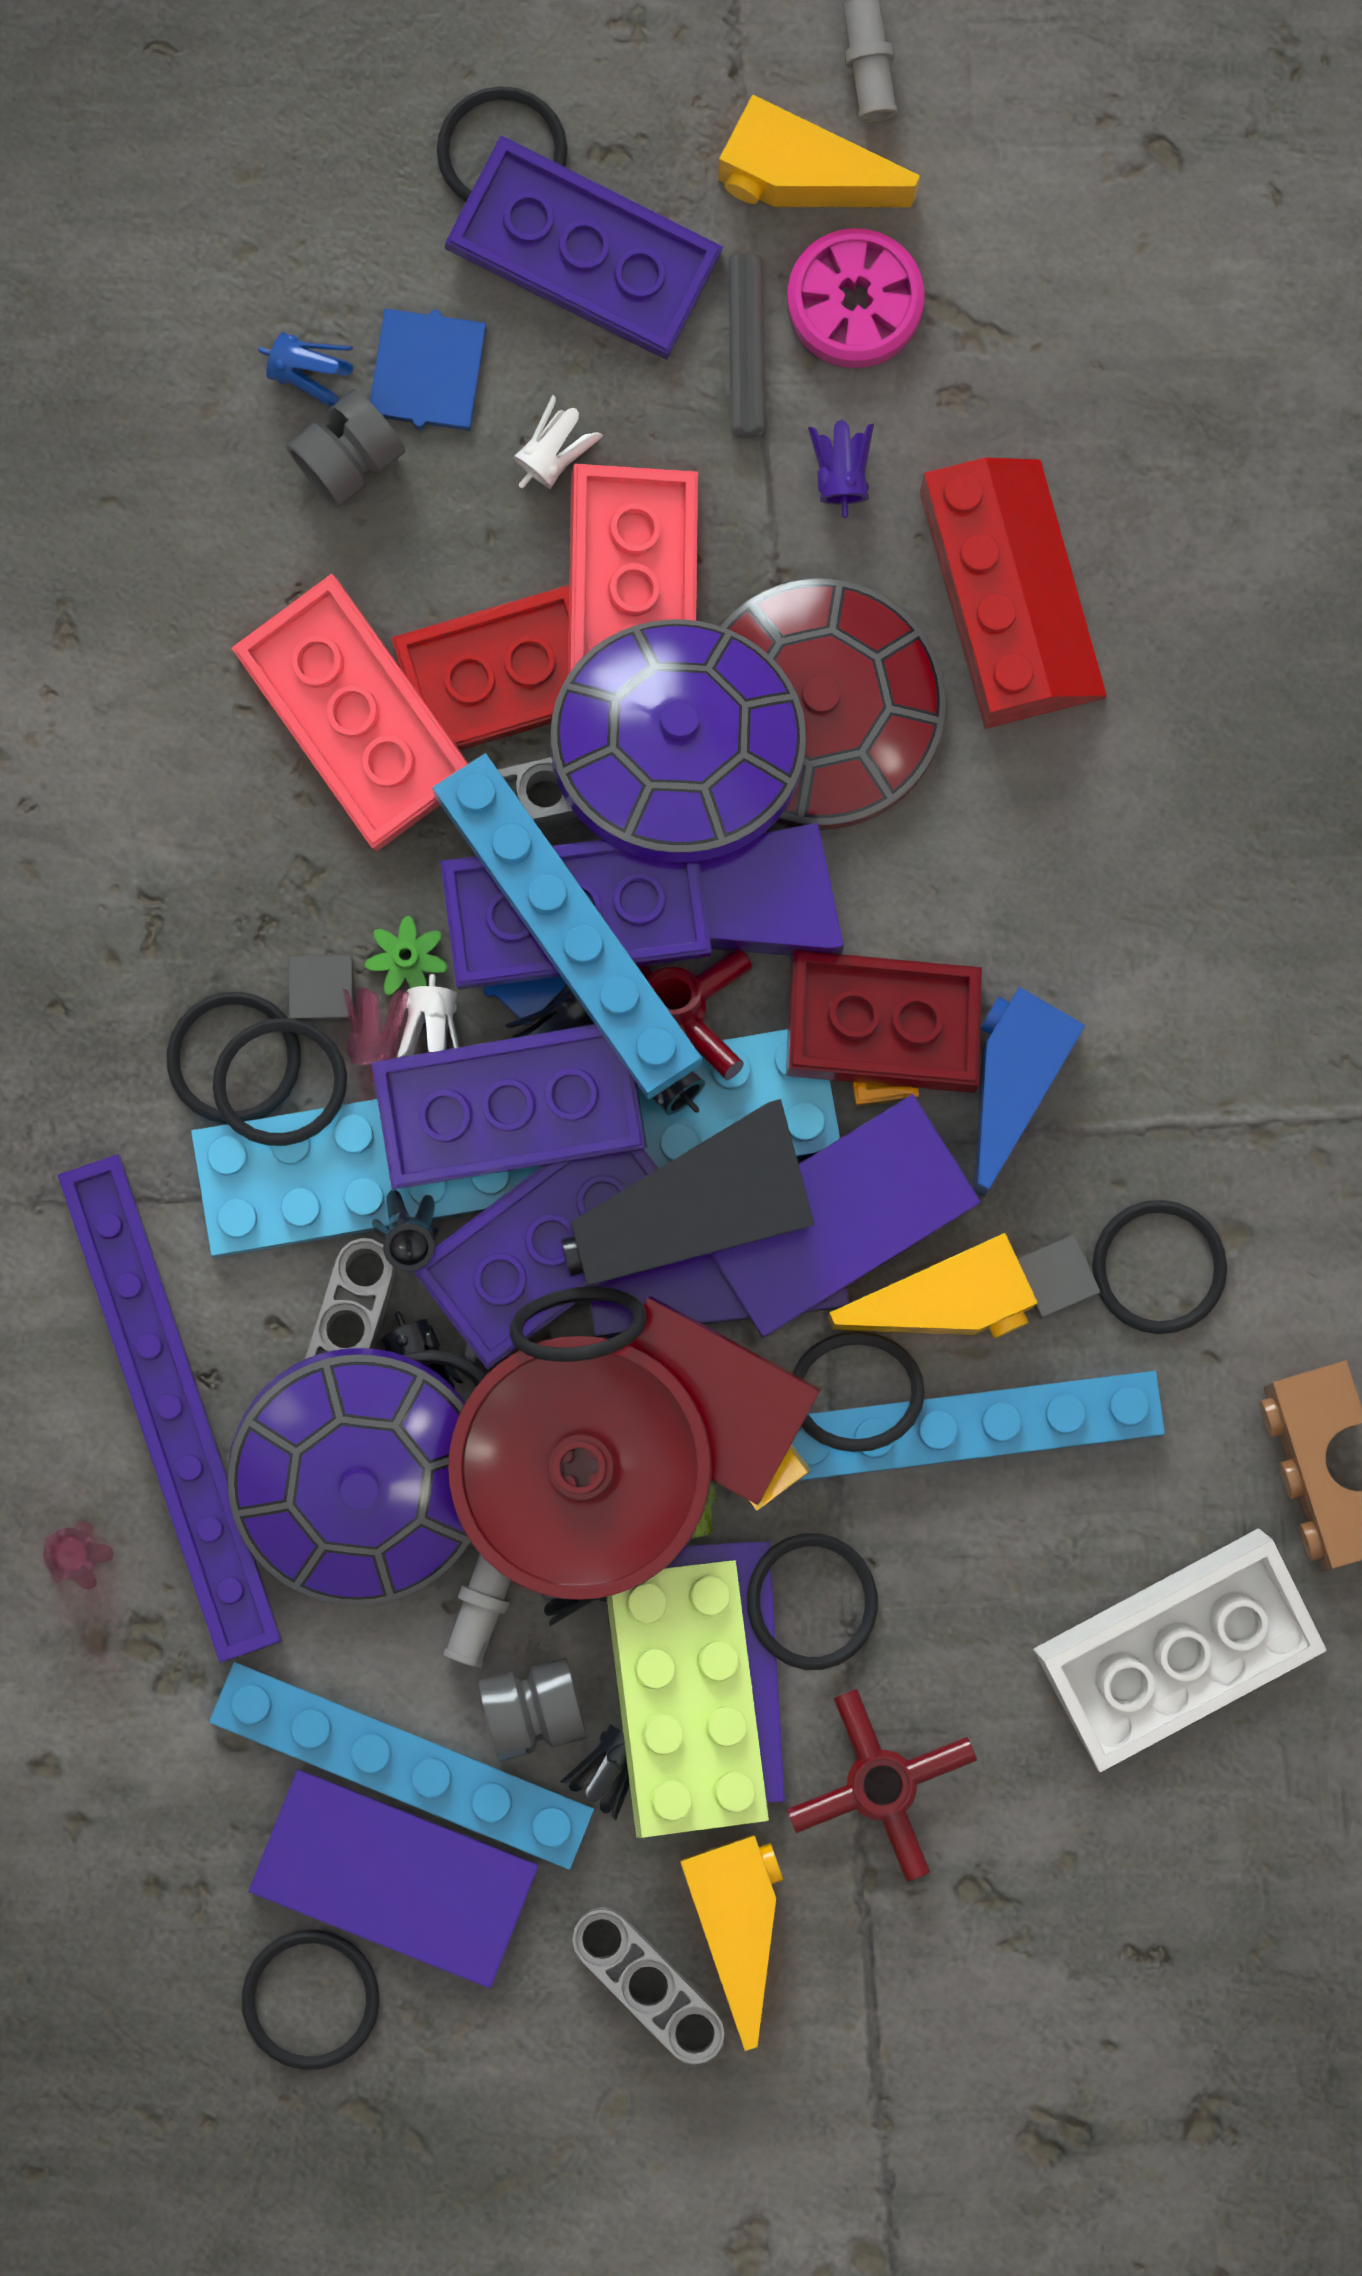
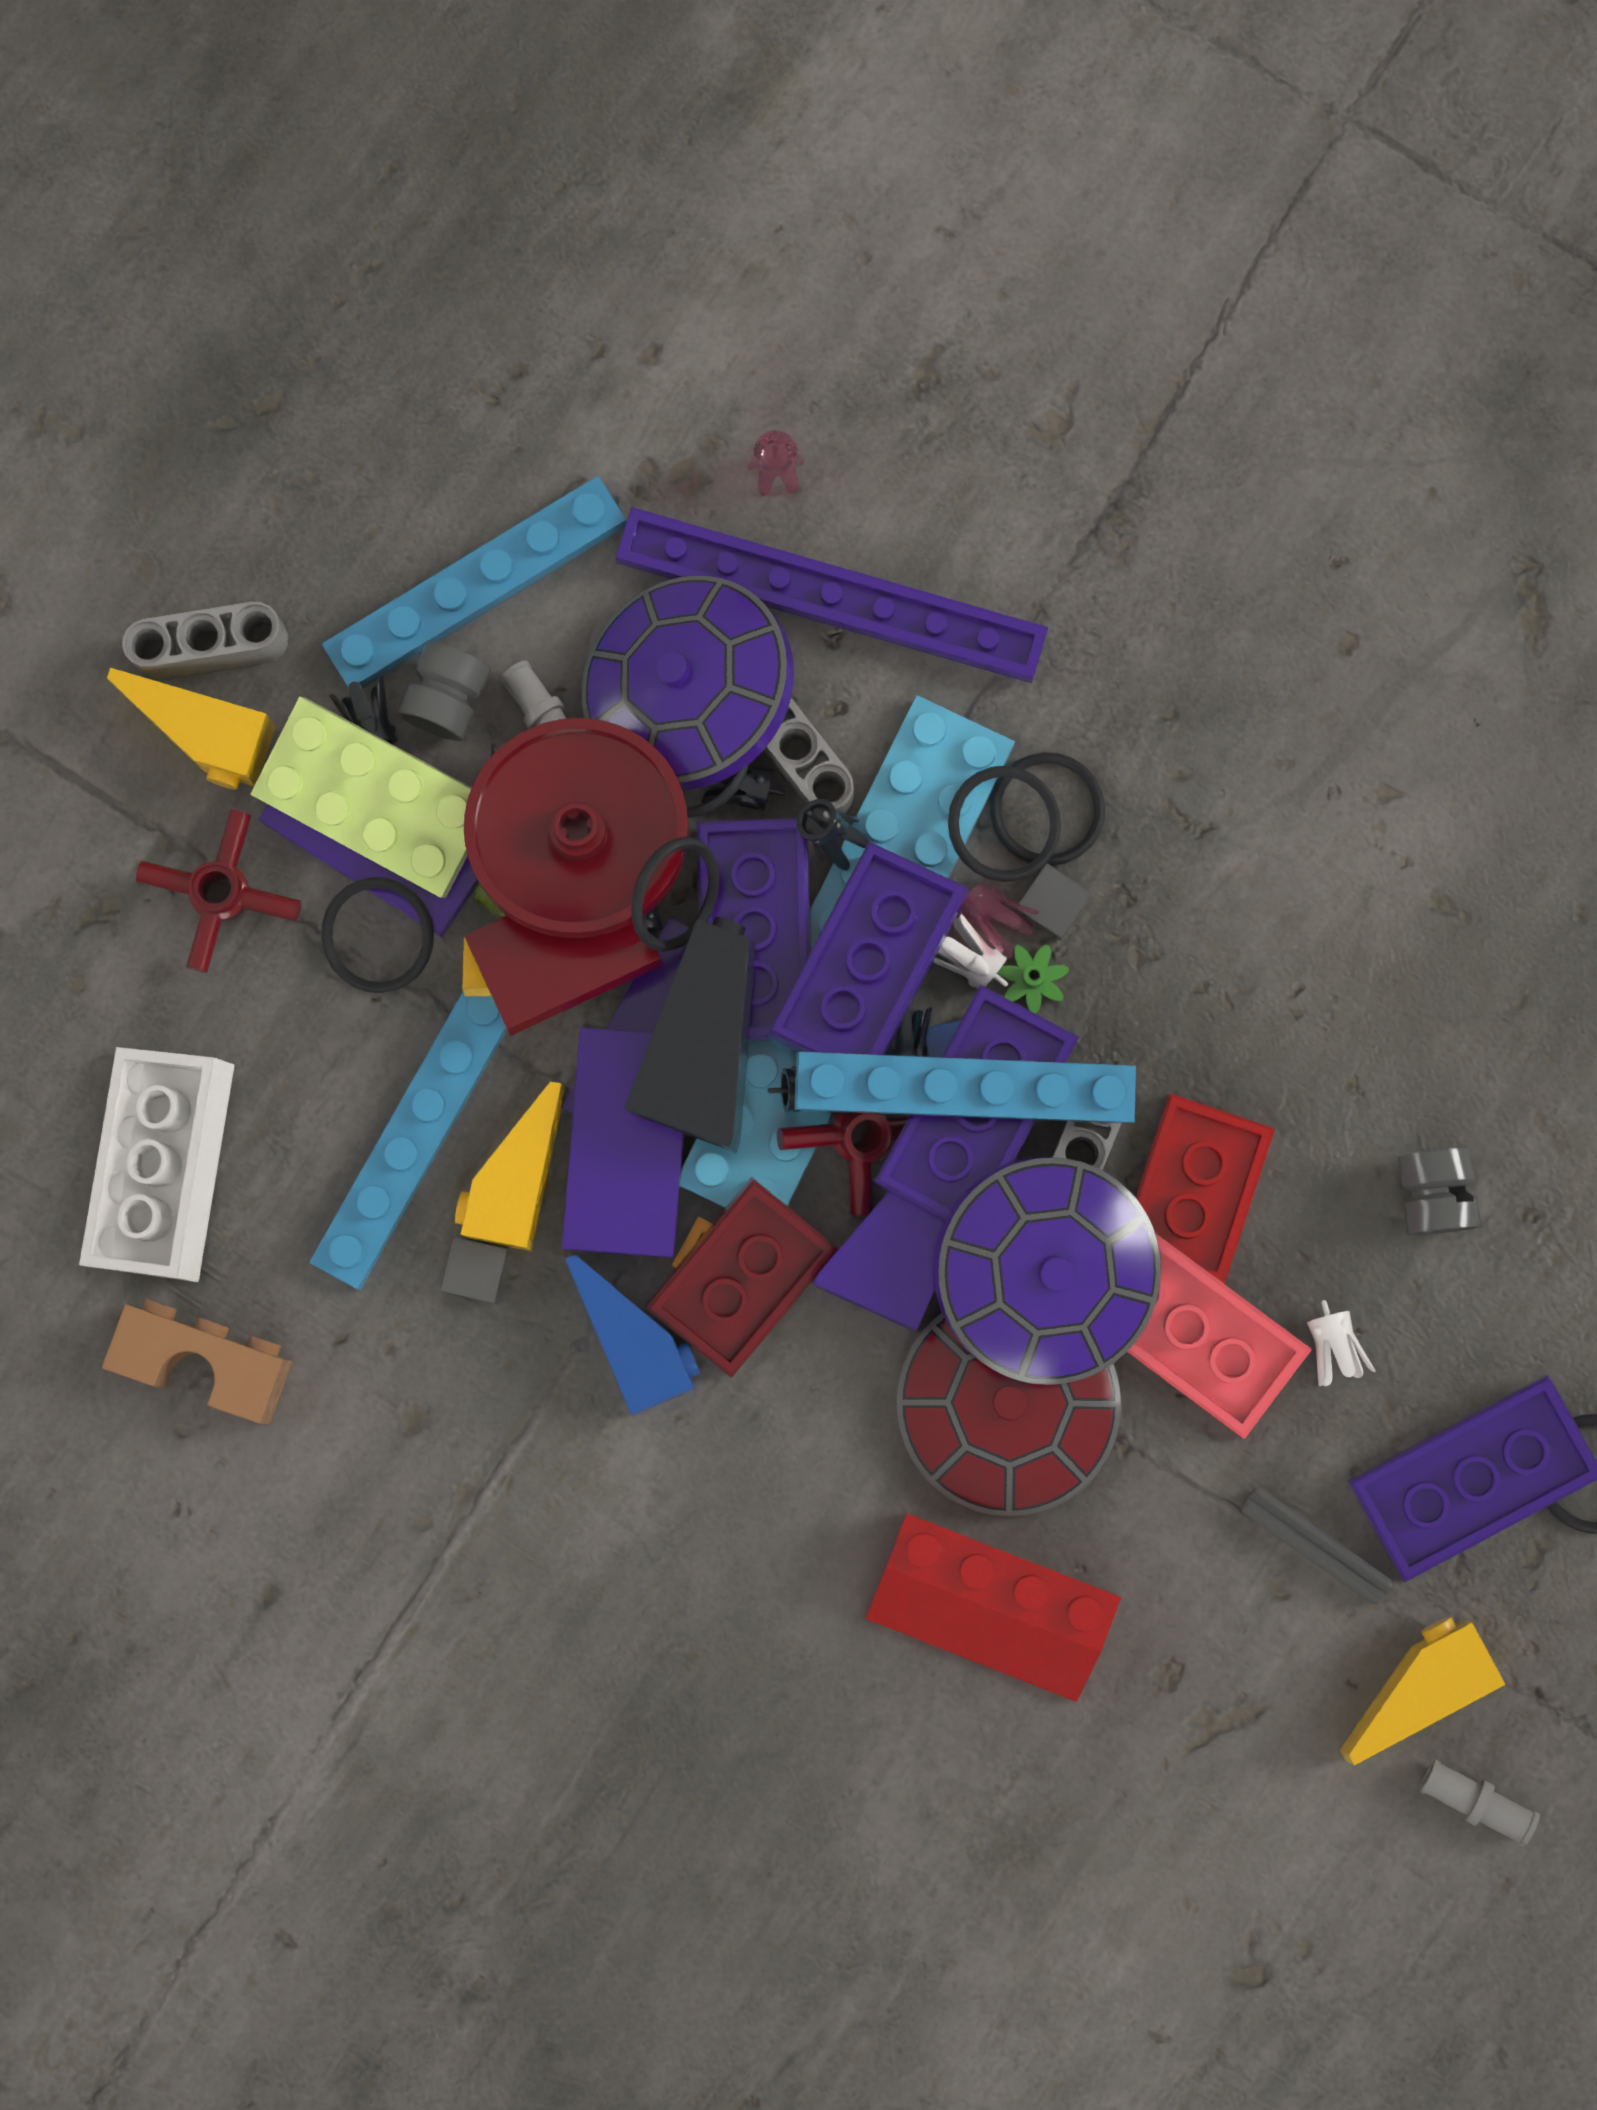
camera: 135 degrees right, 0 degrees up
coral tile [231,574,469,852] -> none
black tyre [242,1930,380,2070] -> none
dark purple tile [248,1769,539,1989] -> none
blue piece [258,332,354,406] -> none
blue piece [370,309,486,431] -> none
dark pink wheel [787,228,924,368] -> none
black tyre [792,1331,925,1452] -> none
dark purple piece [808,420,874,518] -> none
black tyre [1092,1200,1227,1334] -> none

